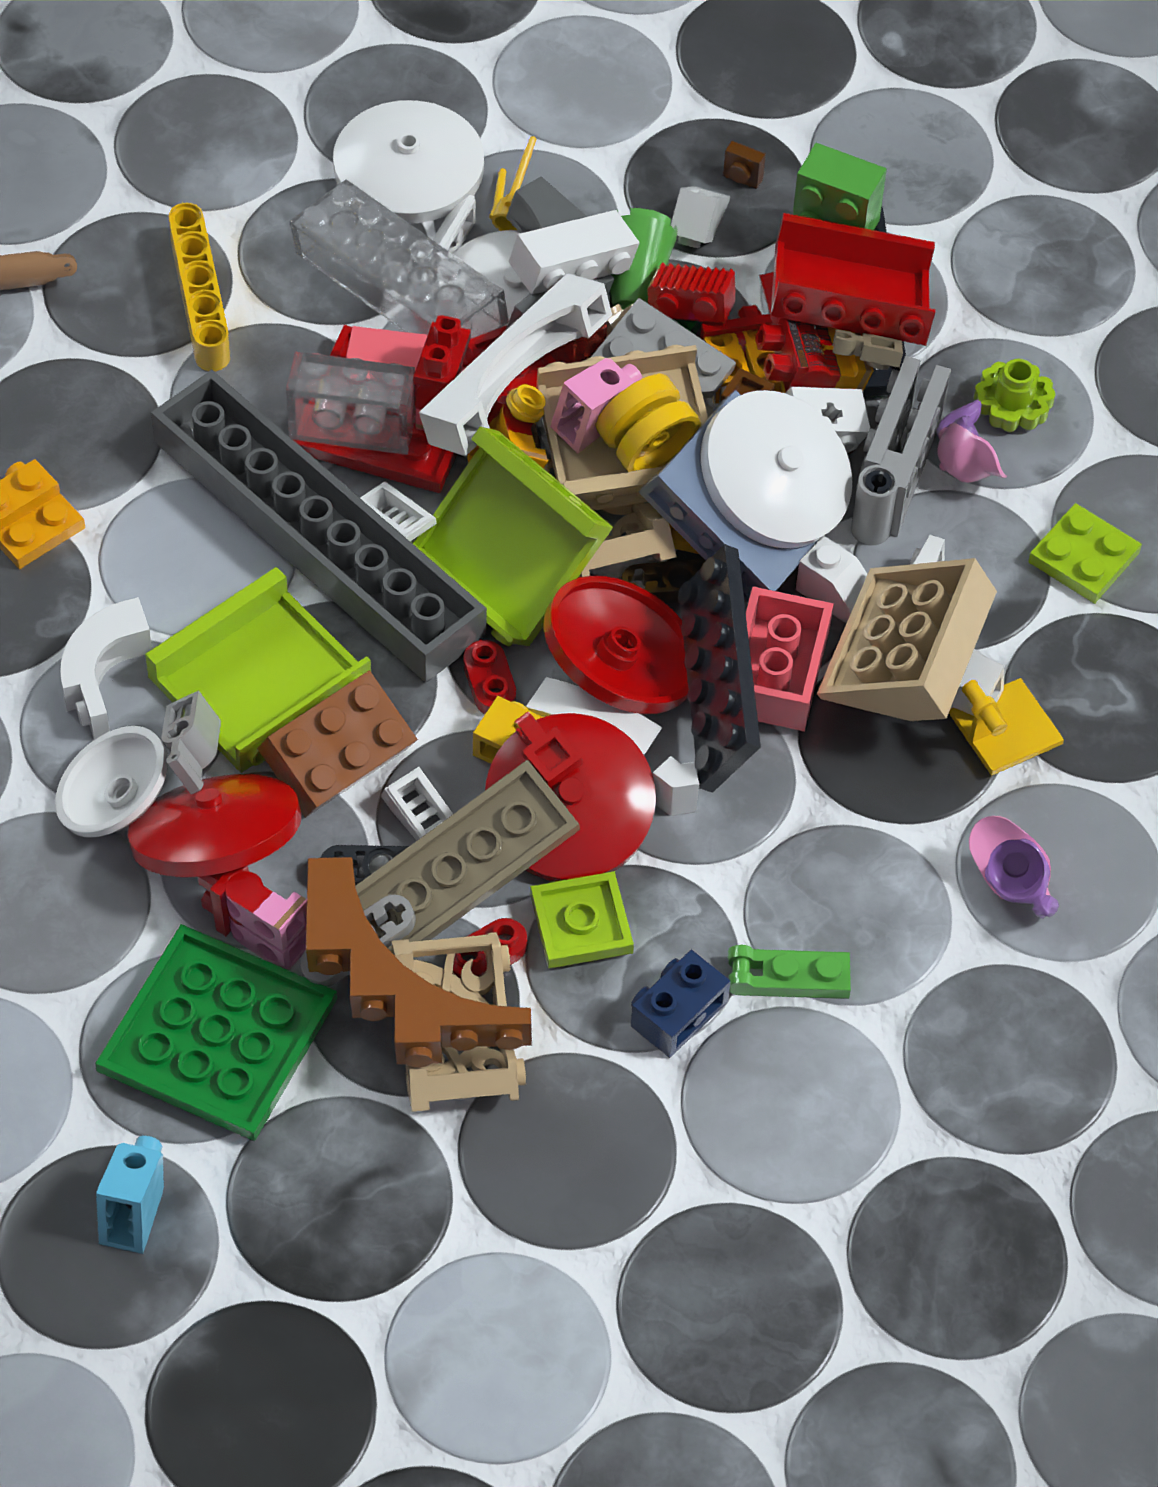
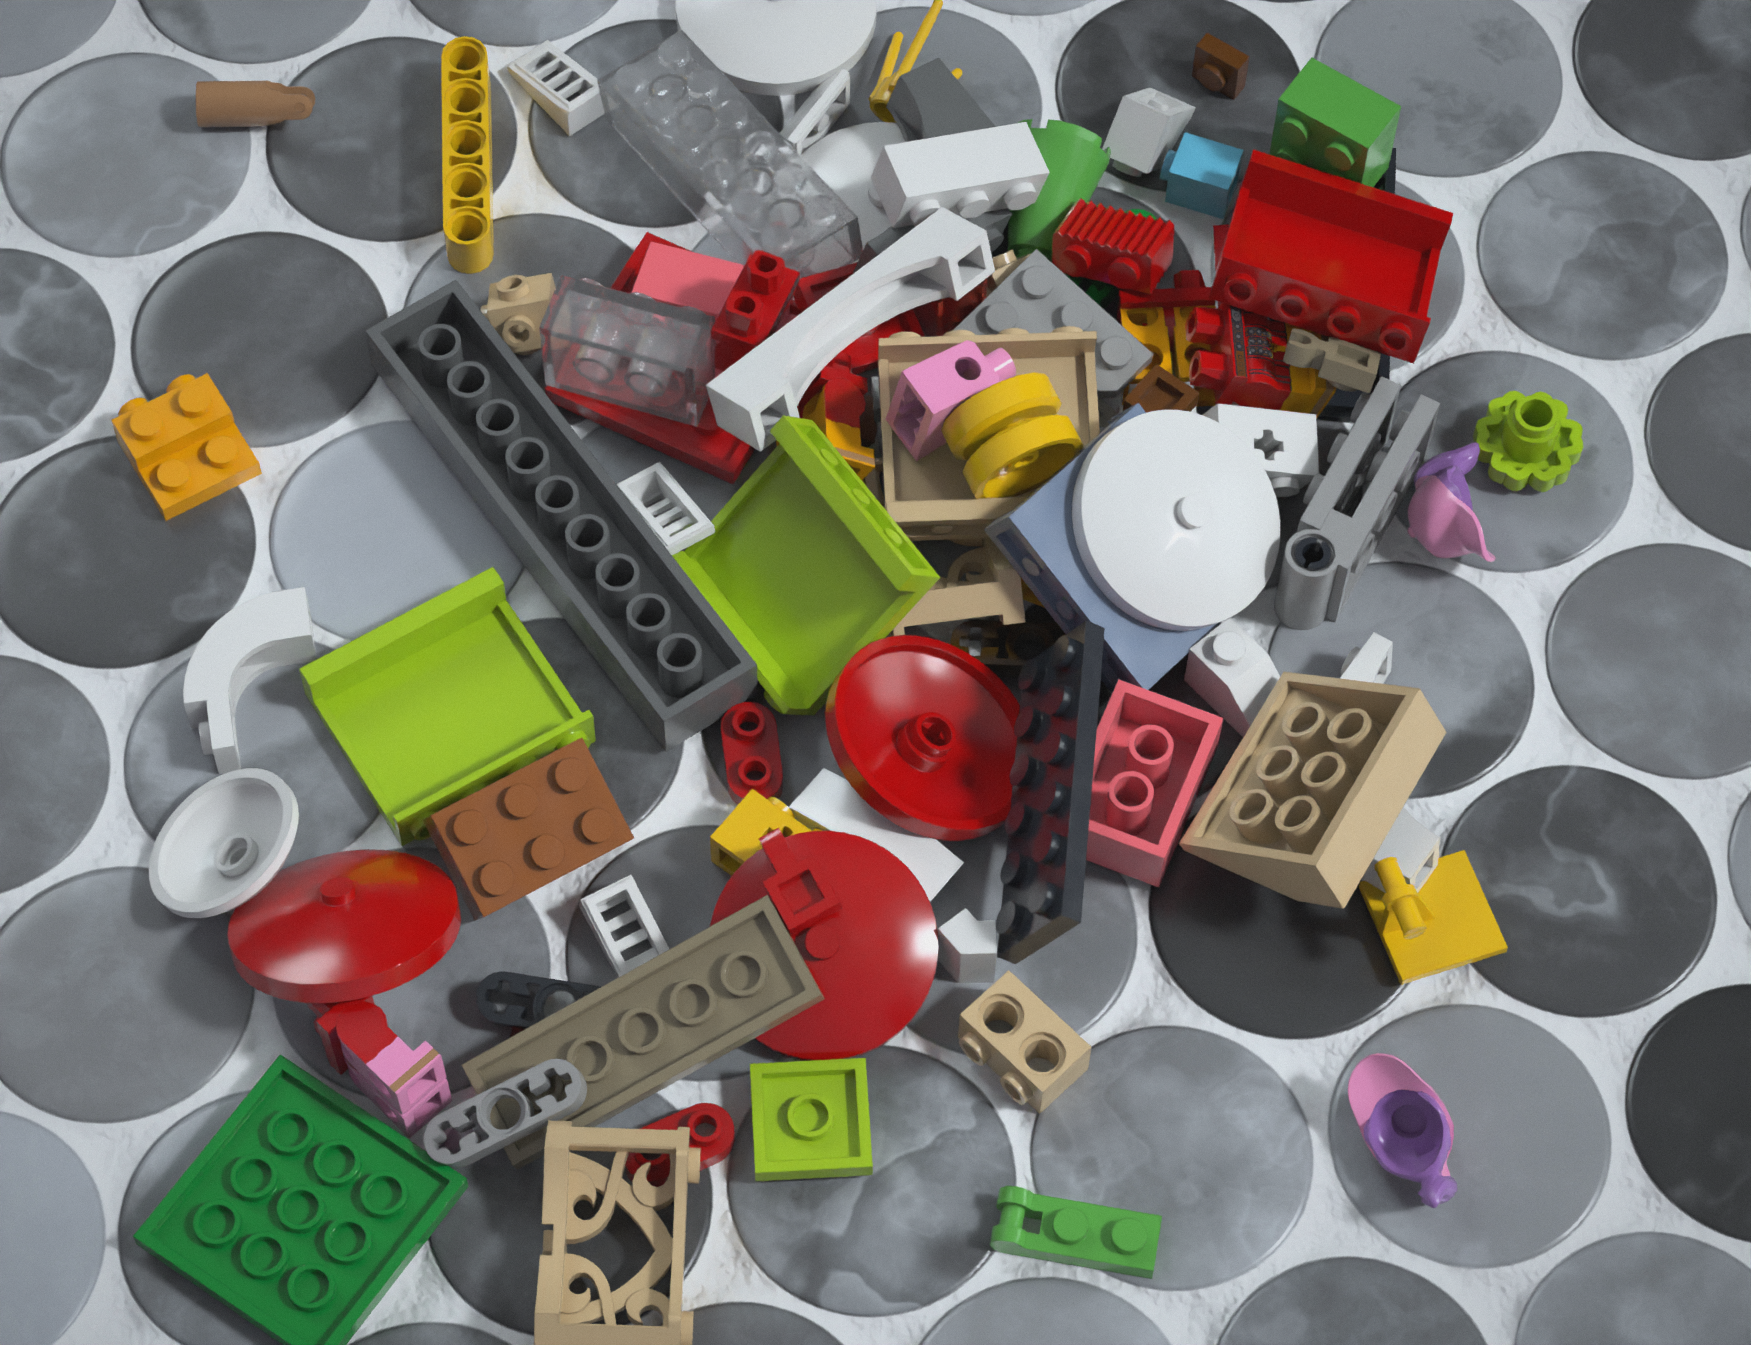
camera: 10 degrees right, 5 degrees up
light grey piece [161,690,221,794] -> none
dark orange arch [306,857,532,1068] -> none
yellow plate [506,384,546,423] -> none
dark blue brick [631,949,731,1058] -> none
lime plate [1028,503,1142,604] -> none
none -> tan brick [480,273,564,355]
none -> white slope [507,40,610,136]
none -> tan brick [958,970,1092,1114]
none -> medium azure brick [1160,132,1244,220]

